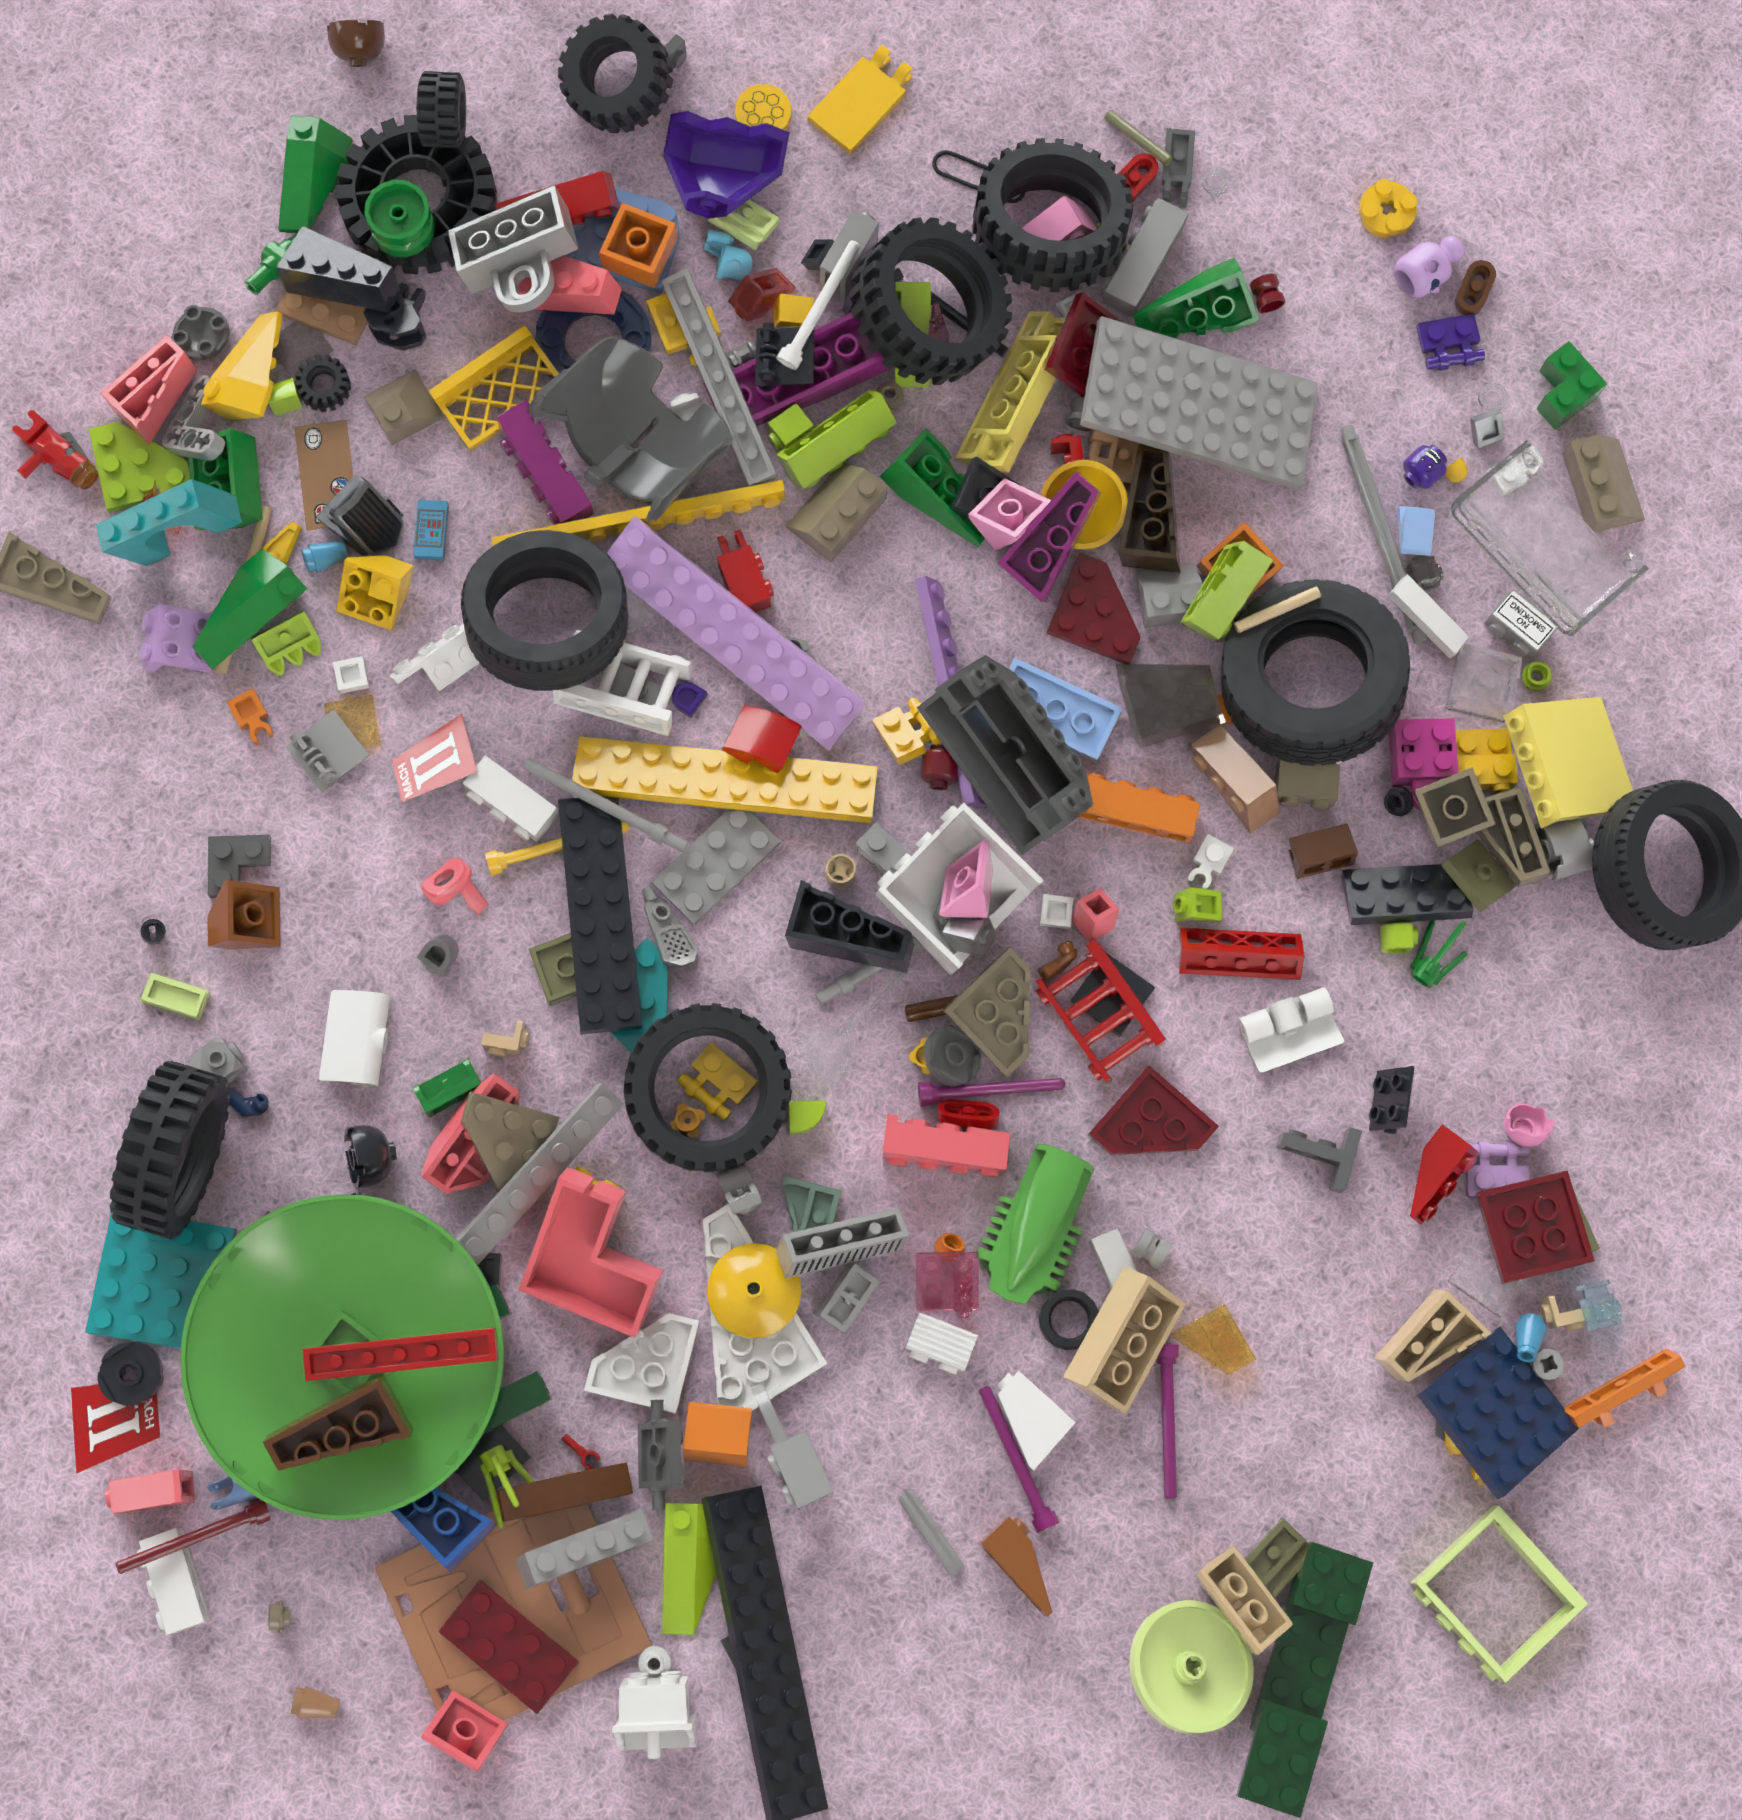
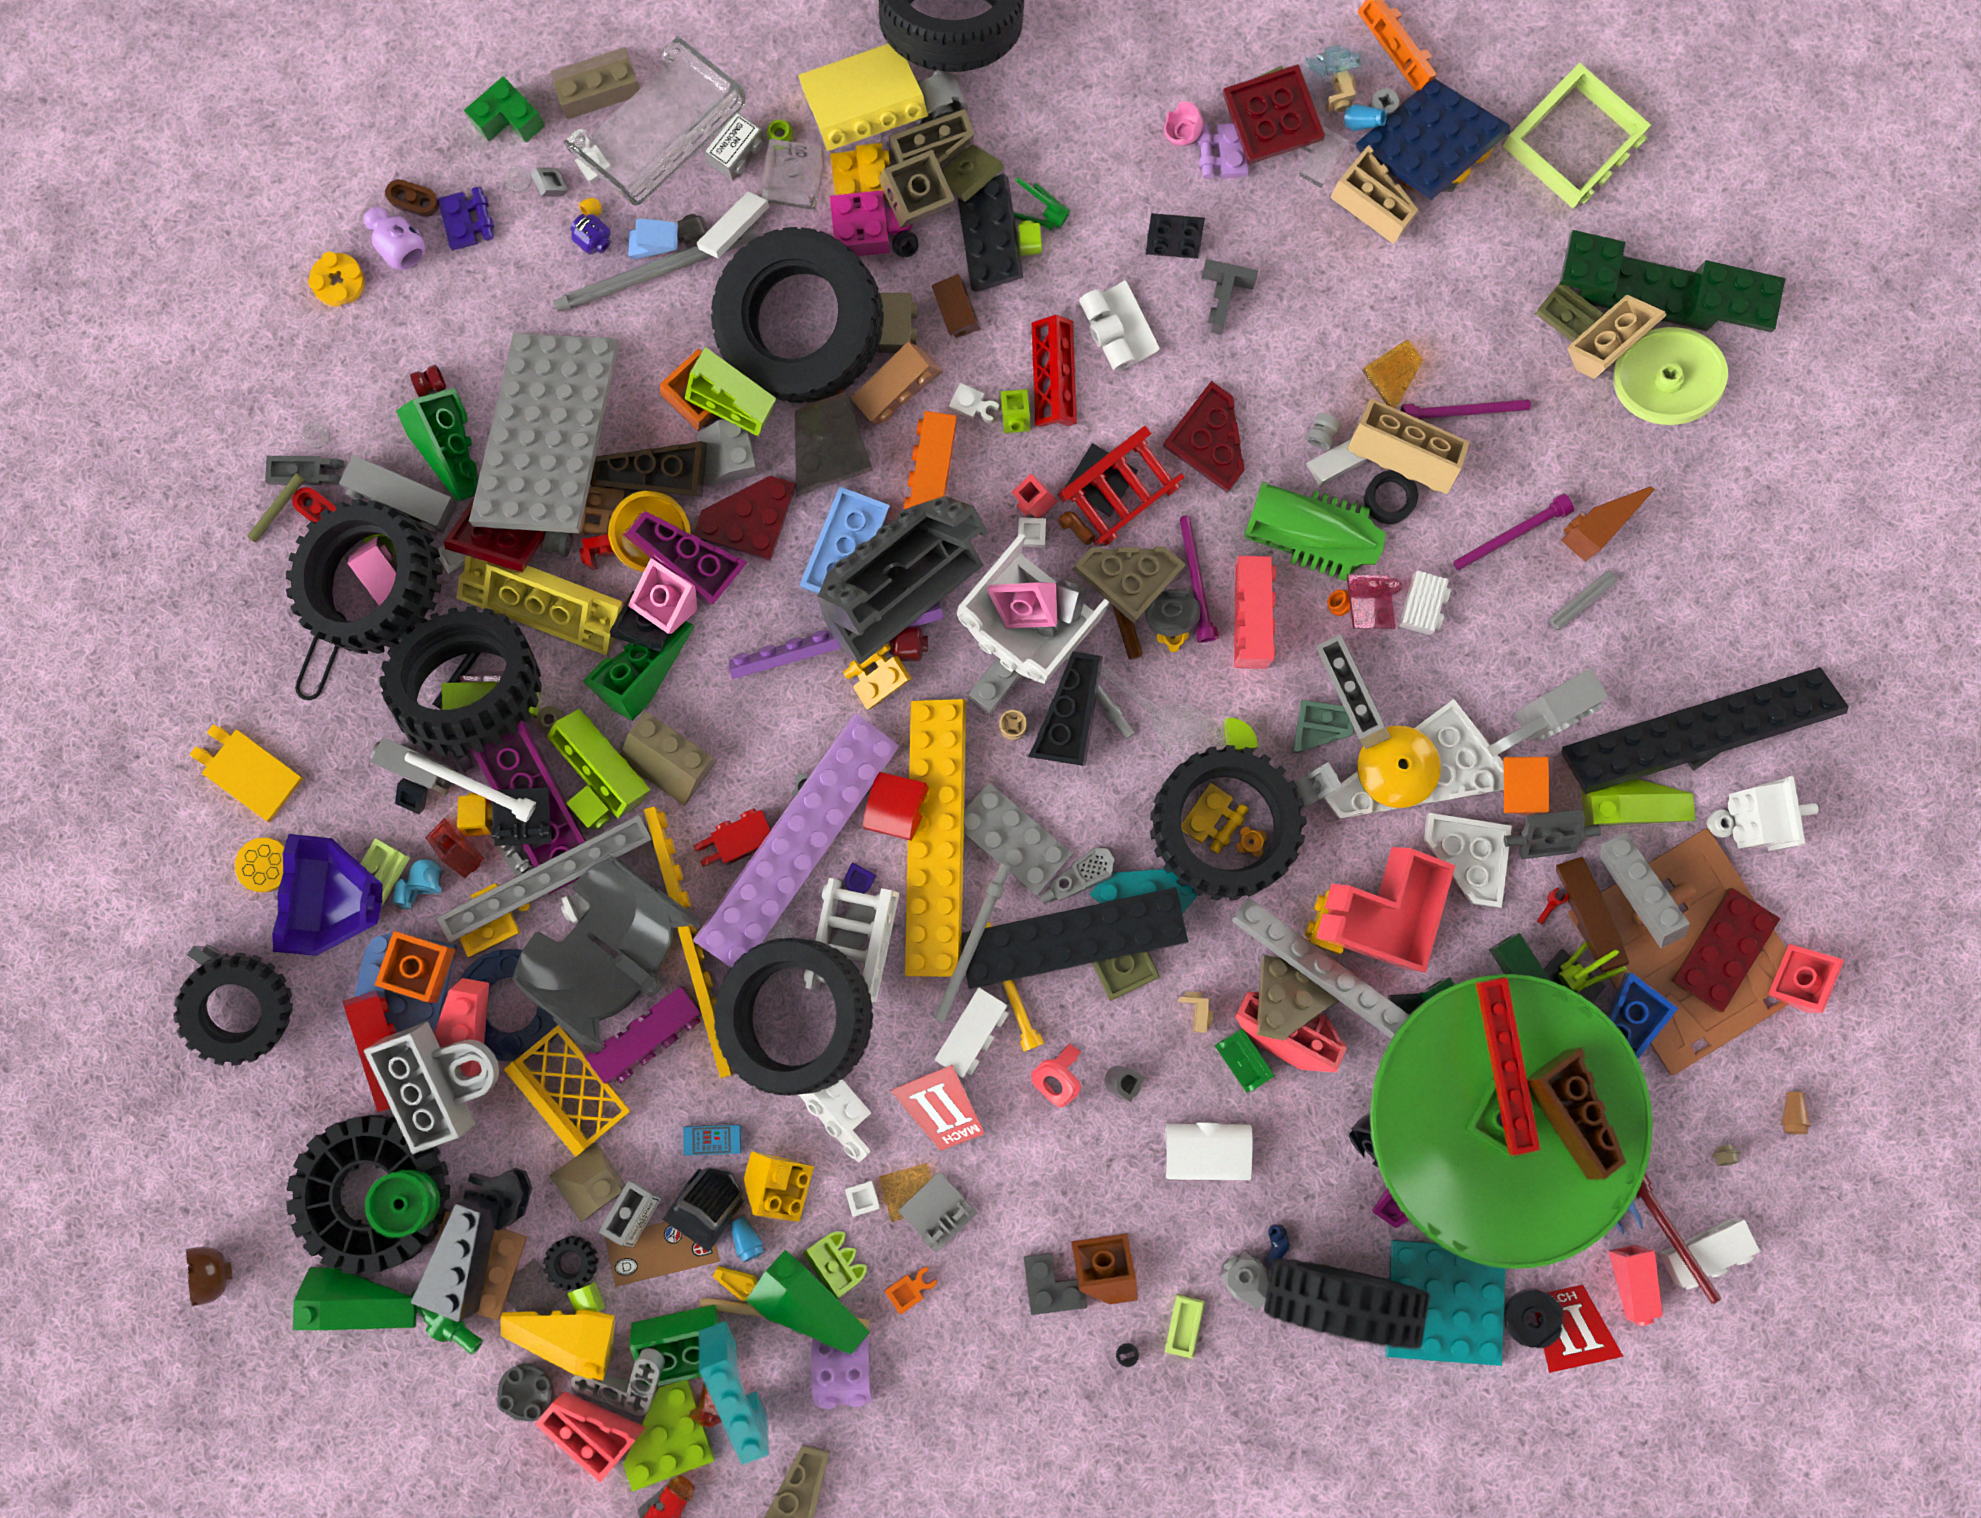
camera: 90 degrees left, 5 degrees up
black cylinder [344,1125,397,1189] -> none
black tyre [416,71,467,148] -> none
light grey hinge [813,1263,880,1333] -> none
red plate [937,1099,1000,1130] -> none
white slope [996,1371,1076,1471] -> none
tan bar [1234,586,1321,634] -> none
red slope [1410,1124,1479,1225] -> none
none -> light grey brick [599,1180,662,1248]

